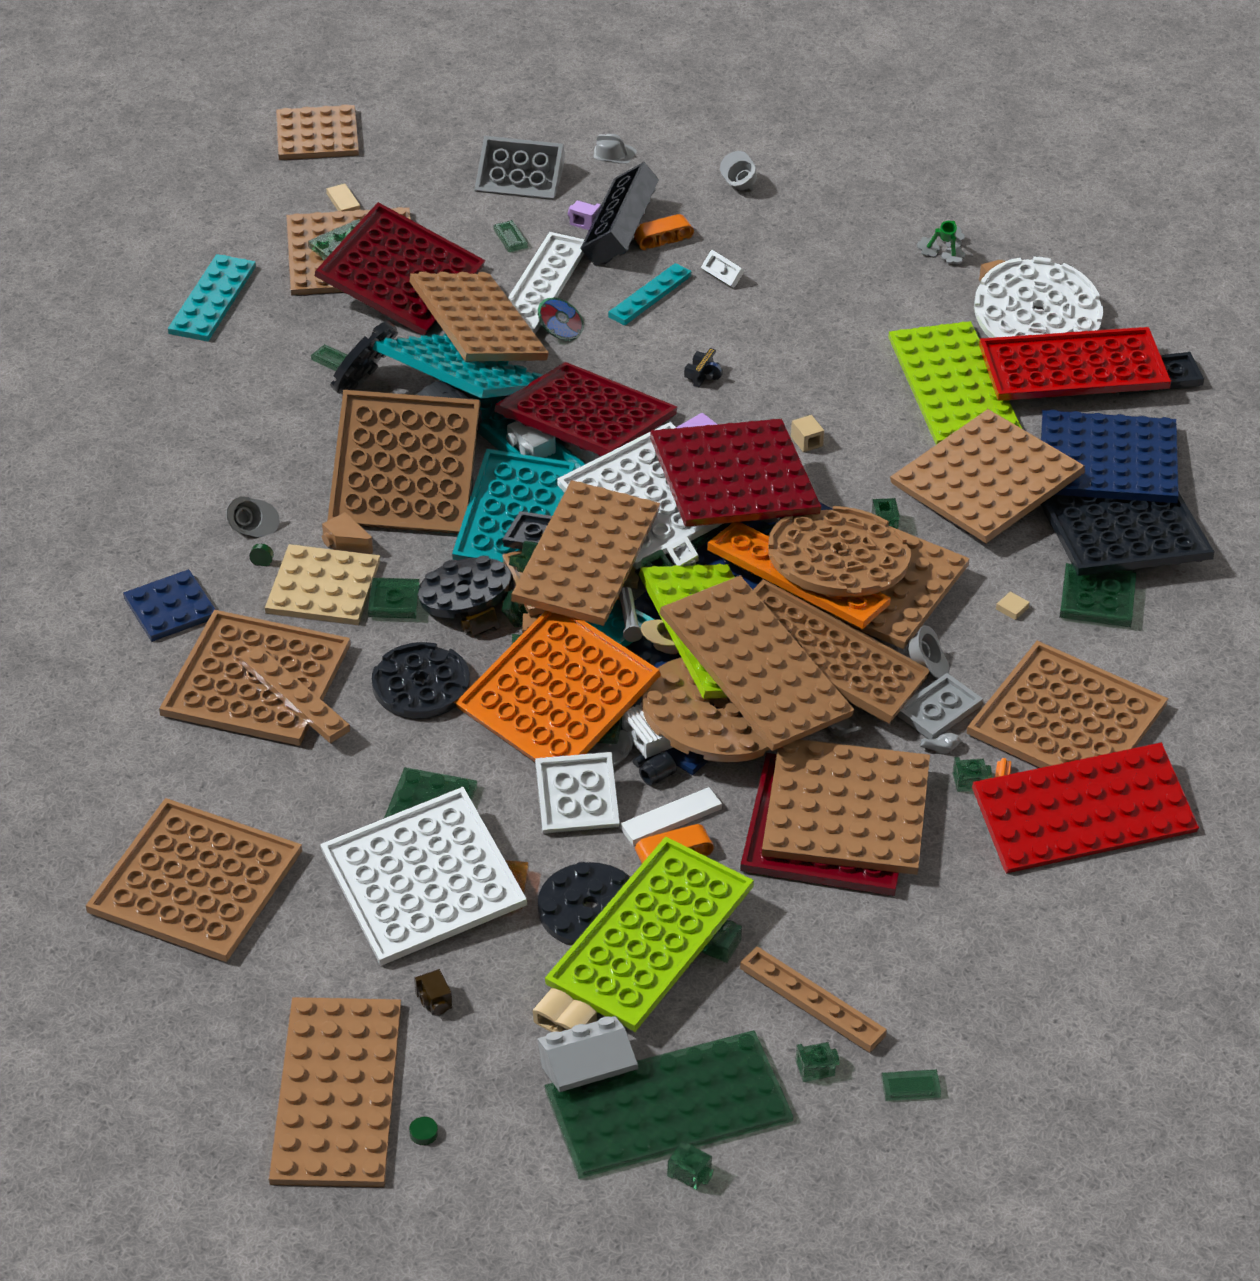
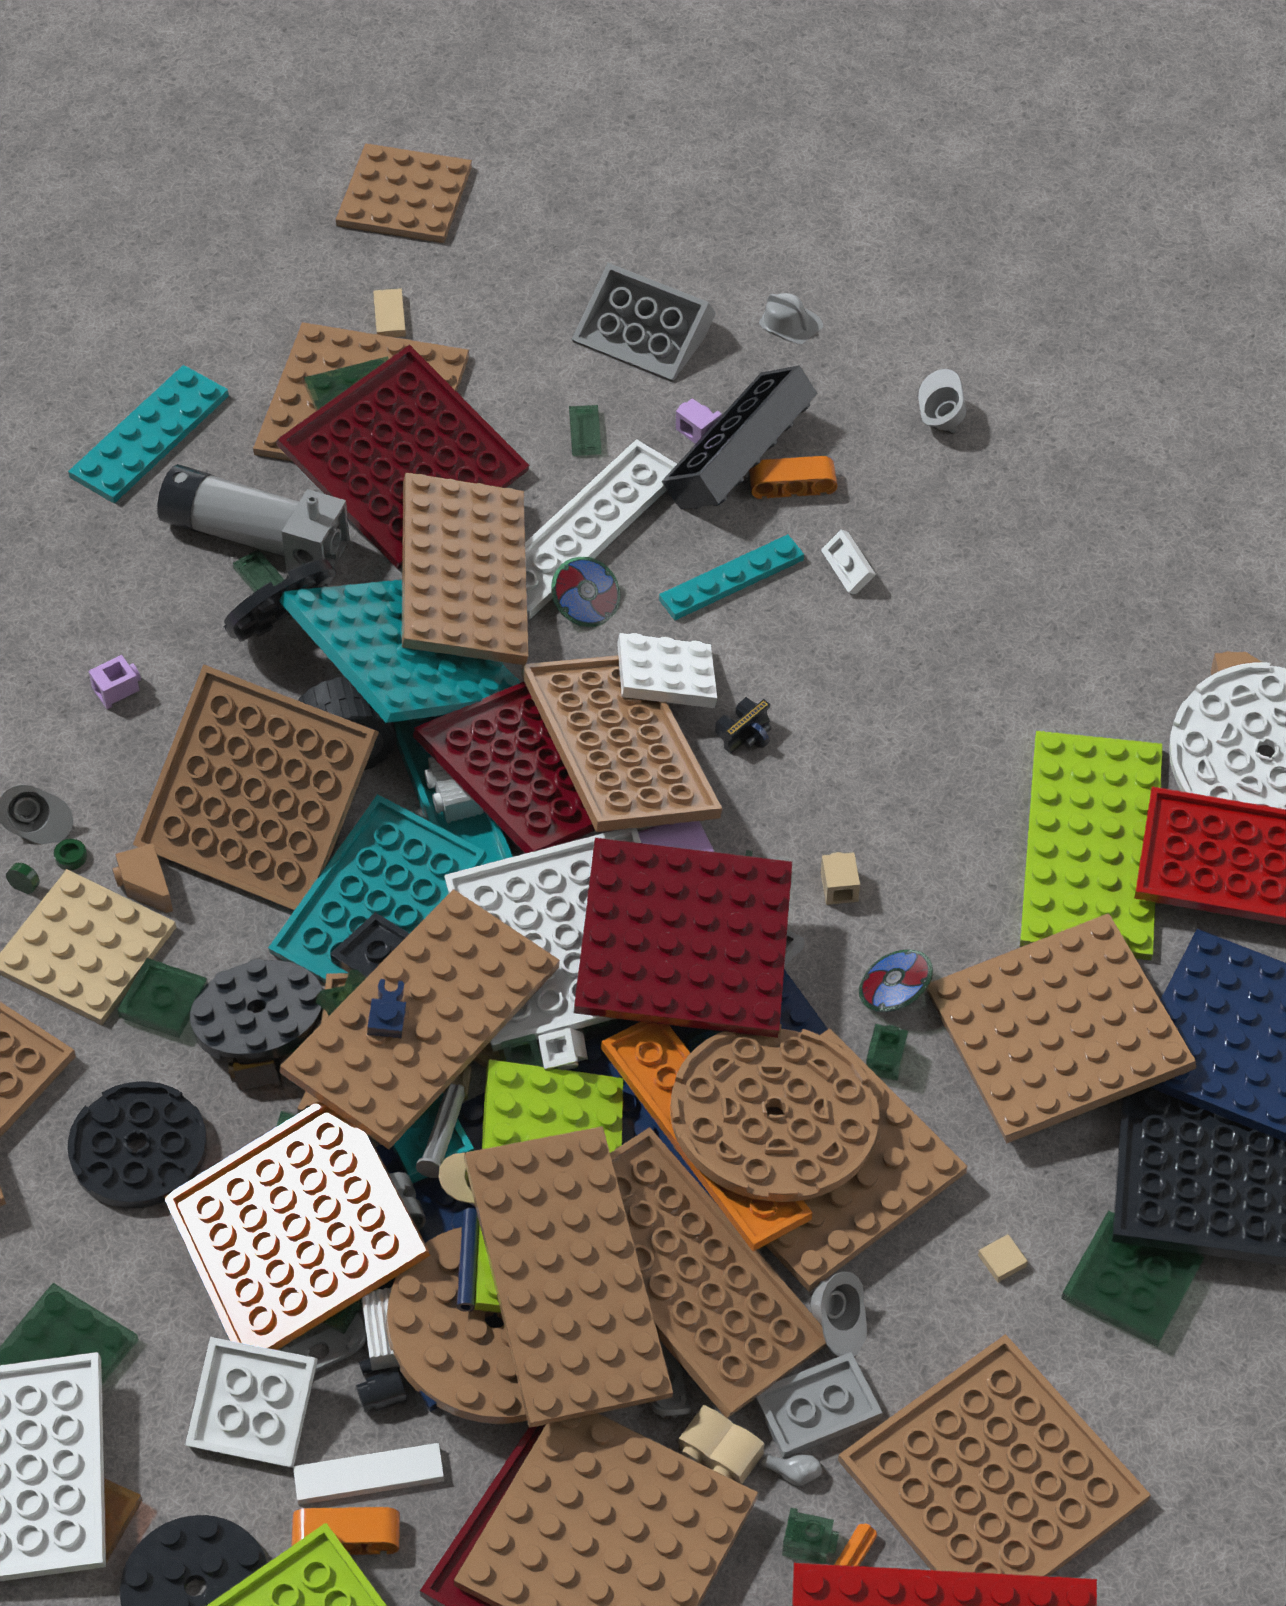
camera: 20 degrees right, 10 degrees up
plant [917,220,966,264] -> none
none -> dark green tile [53,839,87,870]
none -> lavender brick [88,655,141,709]
none -> light grey piece [157,464,350,572]
none -> dark blue plate [367,979,406,1039]
none -> dark blue piece [457,1208,479,1312]
none -> medium nougat plate [521,655,722,832]
none -> white plate [617,633,717,708]
none -> tan brick [679,1405,764,1484]
none -> shield [859,949,933,1012]

